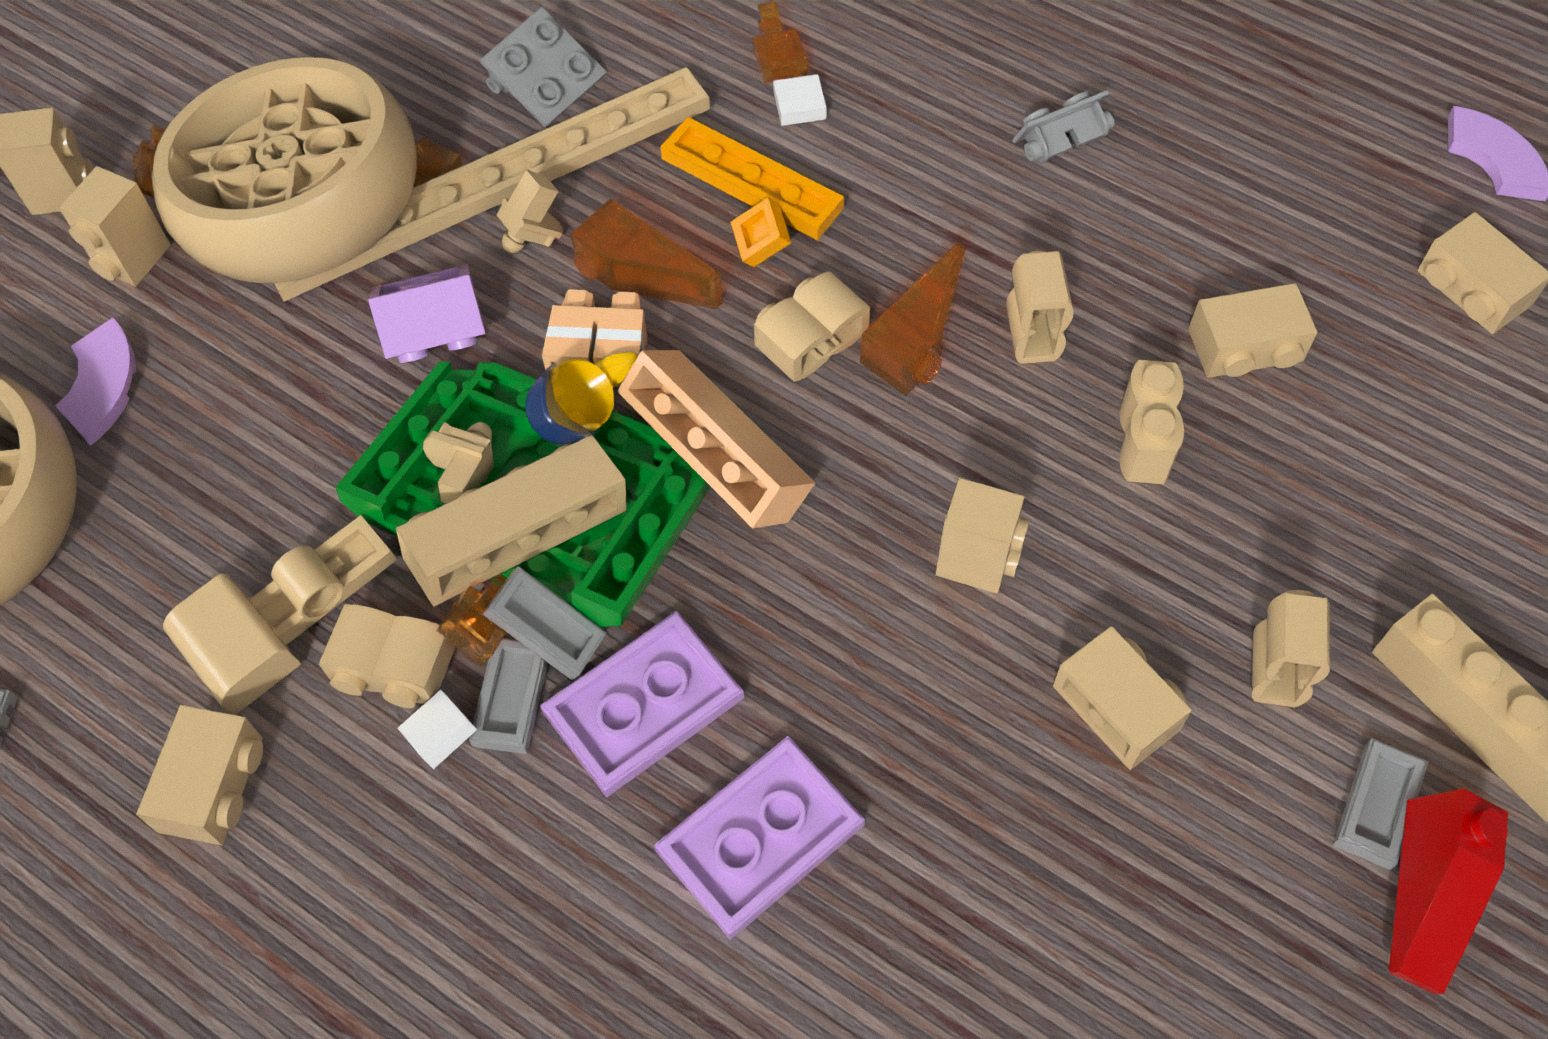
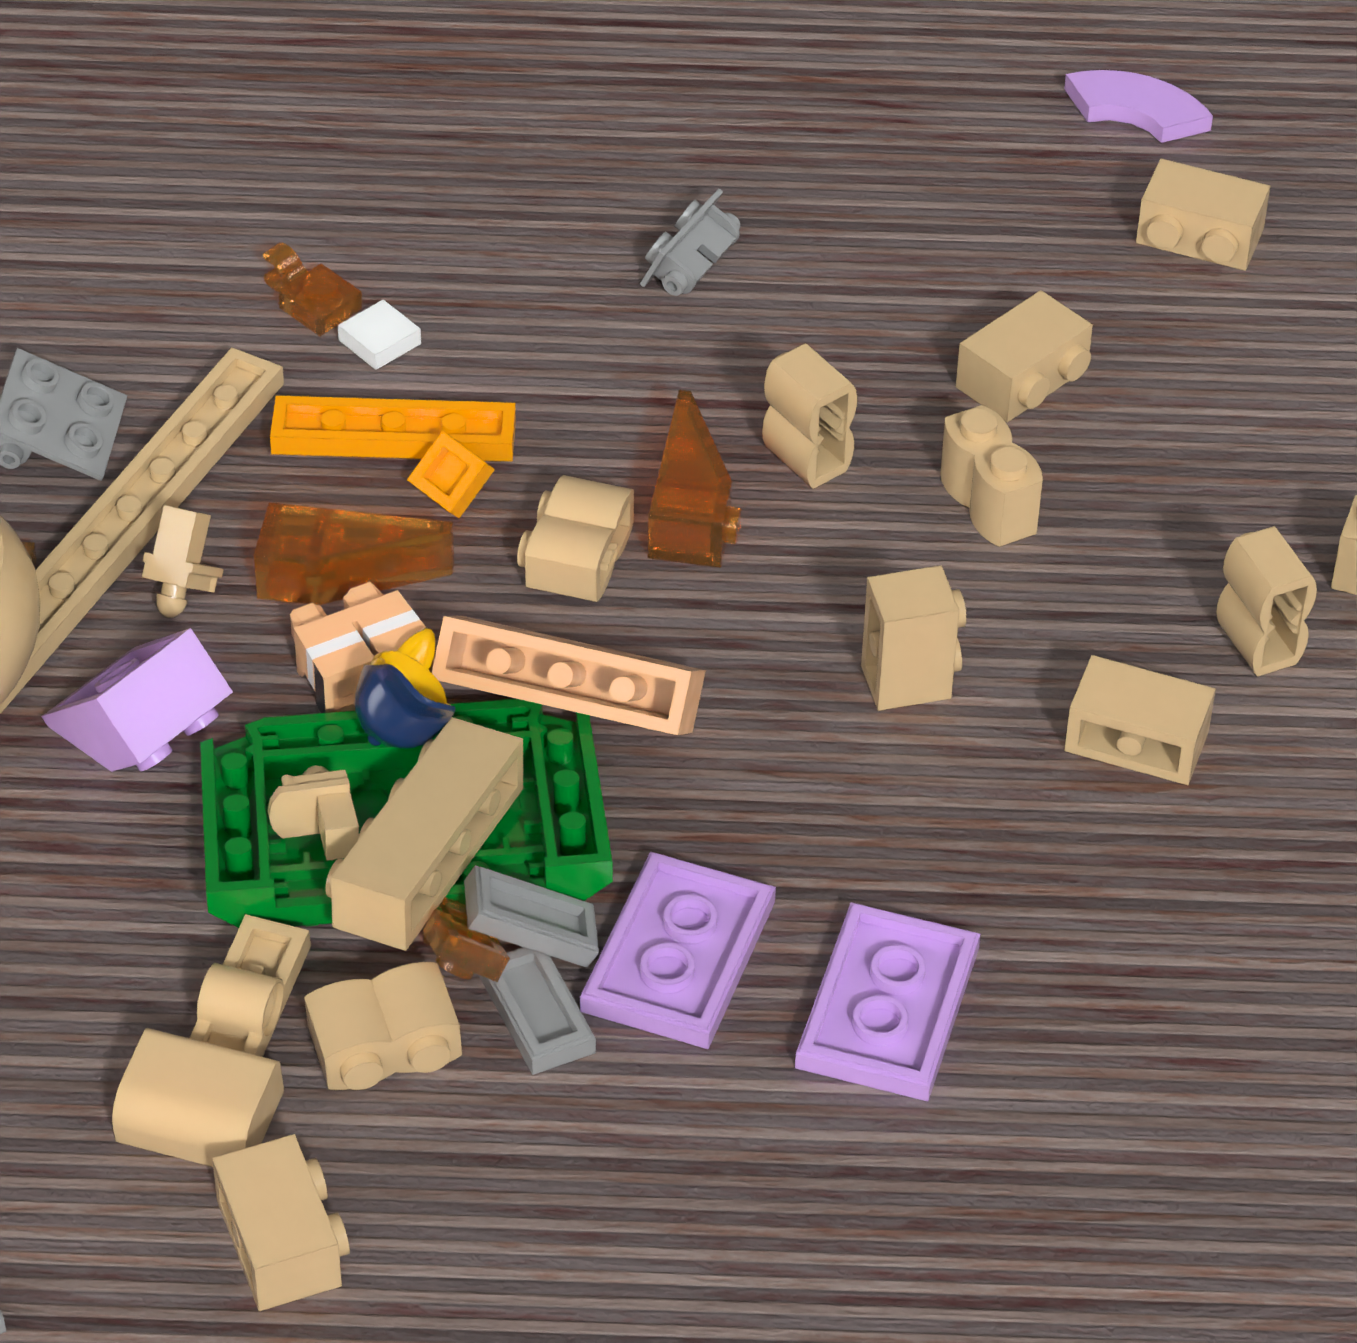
camera: 35 degrees left, 15 degrees down
white tile [398,690,477,769] -> none

